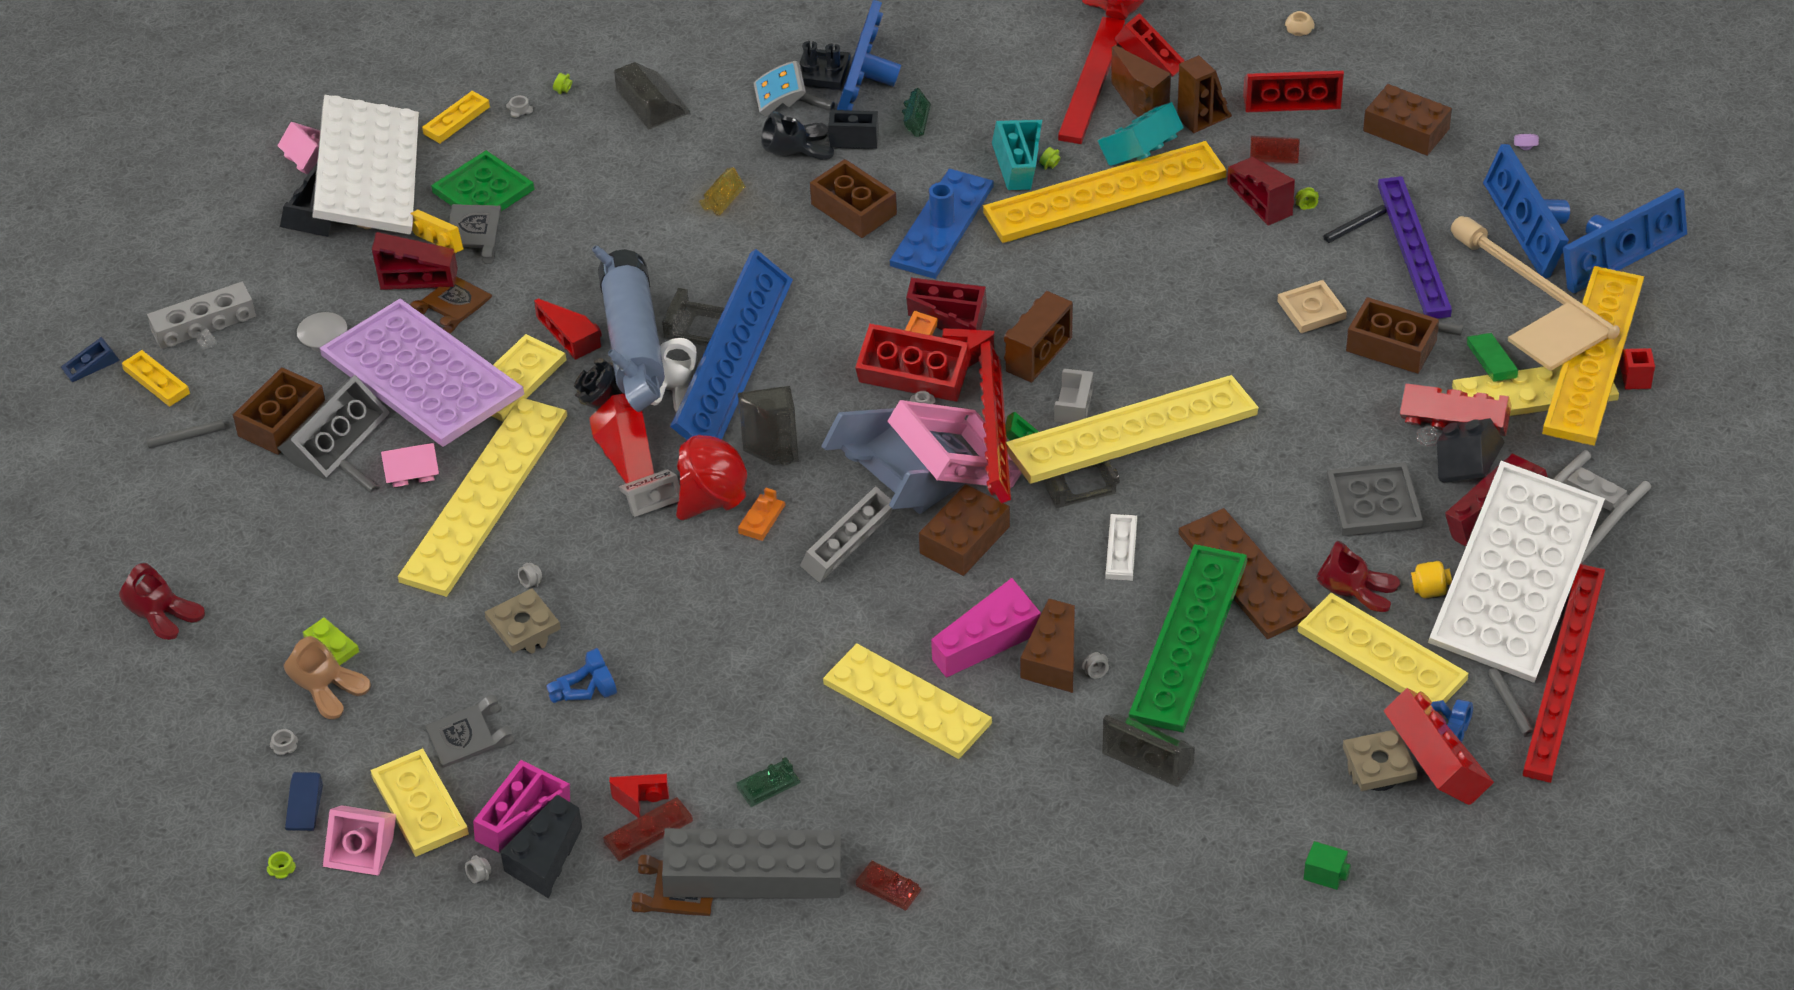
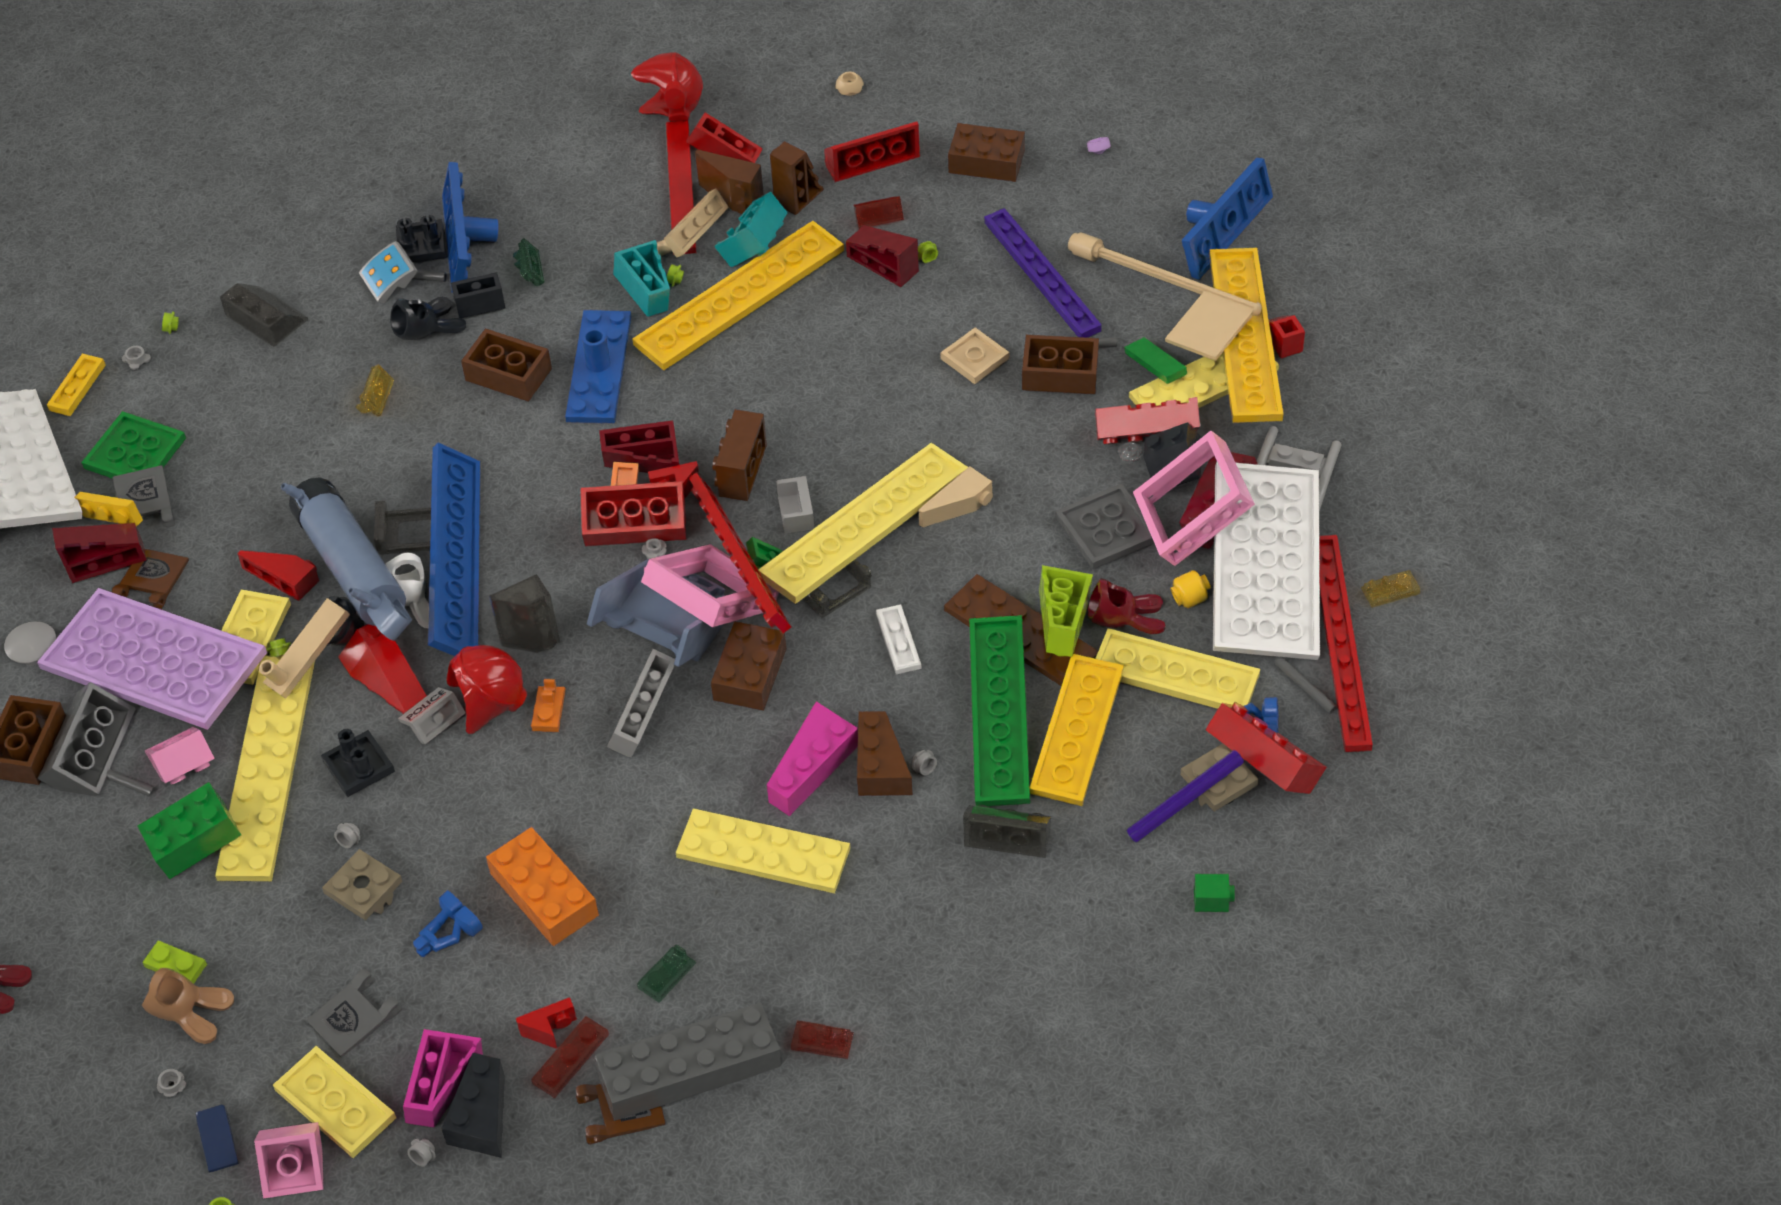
camera: 20 degrees left, 5 degrees up
black piece [1323,205,1387,243] -> none
blue plate [1483,144,1570,278] -> none
none -> green brick [137,782,241,879]
none -> tan piece [259,598,350,699]
none -> lime plate [266,638,292,657]
none -> black plate [321,729,395,797]
none -> orange brick [486,827,599,946]
none -> tan piece [657,189,729,257]
none -> tan slope [918,466,993,527]
none -> yellow plate [1030,654,1124,806]
none -> lime wedge [1039,565,1093,657]
none -> dark purple axle [1127,750,1244,842]
none -> bright pink window [1133,431,1255,566]
none -> clear yellow plate [1361,570,1420,608]

